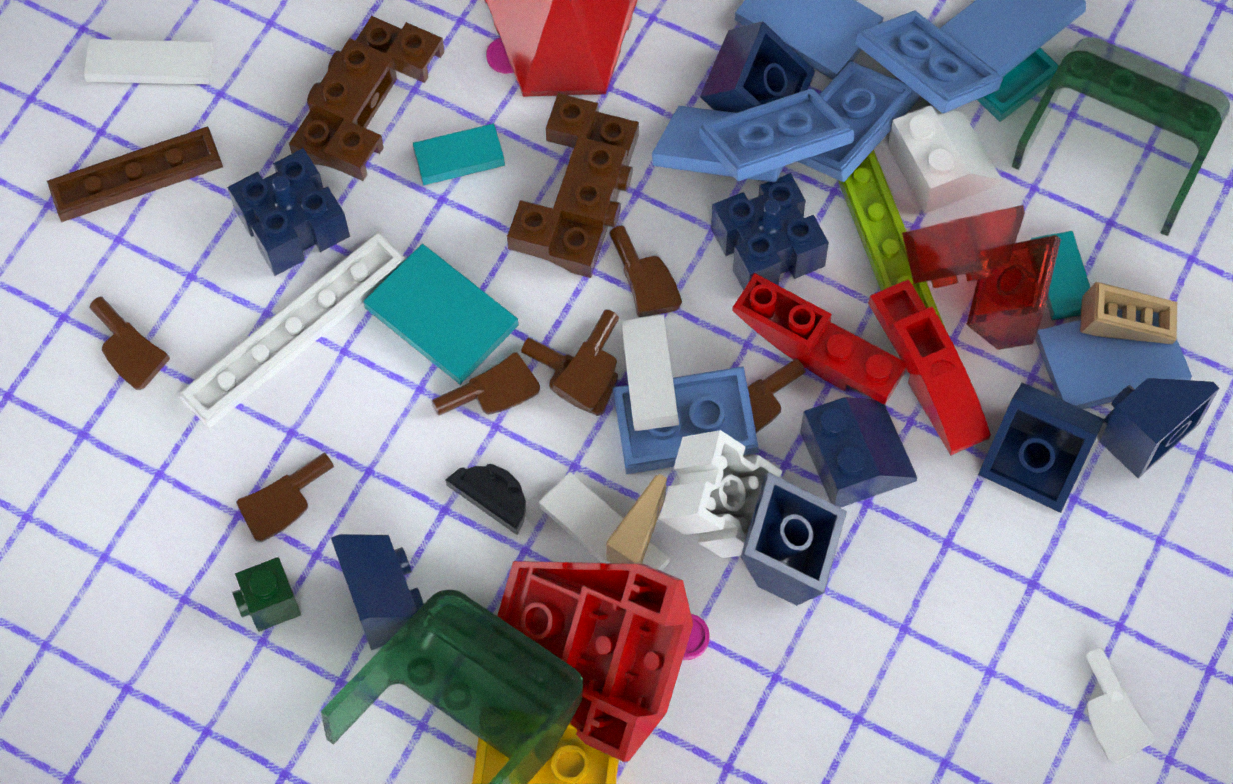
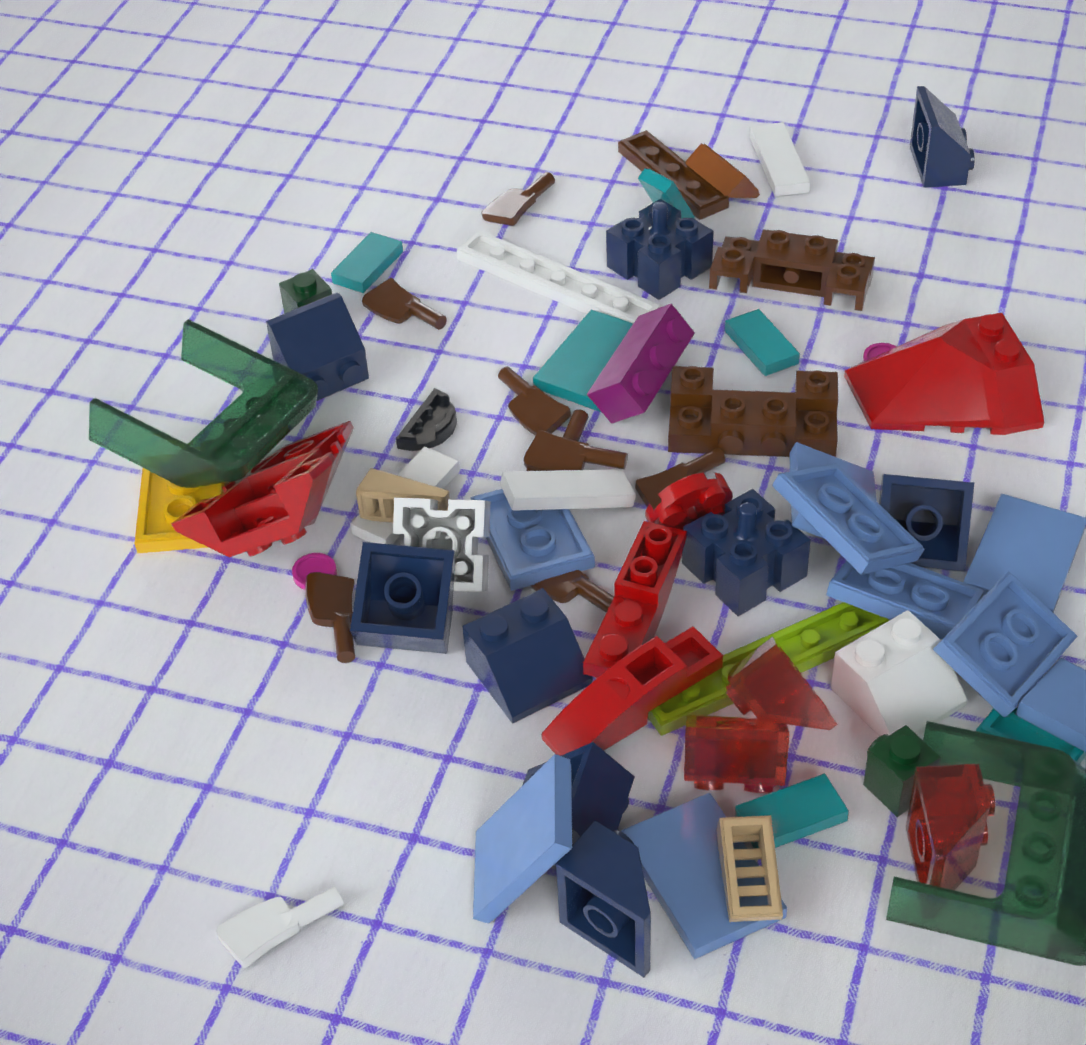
camera: 80 degrees right, 20 degrees down
none -> reddish brown piece [305,572,355,663]
none -> teal tile [331,232,403,293]
none -> medium blue tile [473,754,572,924]
none -> magenta brick [587,303,695,424]
none -> teal tile [638,168,695,219]
none -> red plate [645,472,733,530]
none -> dark orange slope [685,143,760,198]
none -> dark green brick [863,725,941,817]
none -> clear red slope [905,764,995,914]

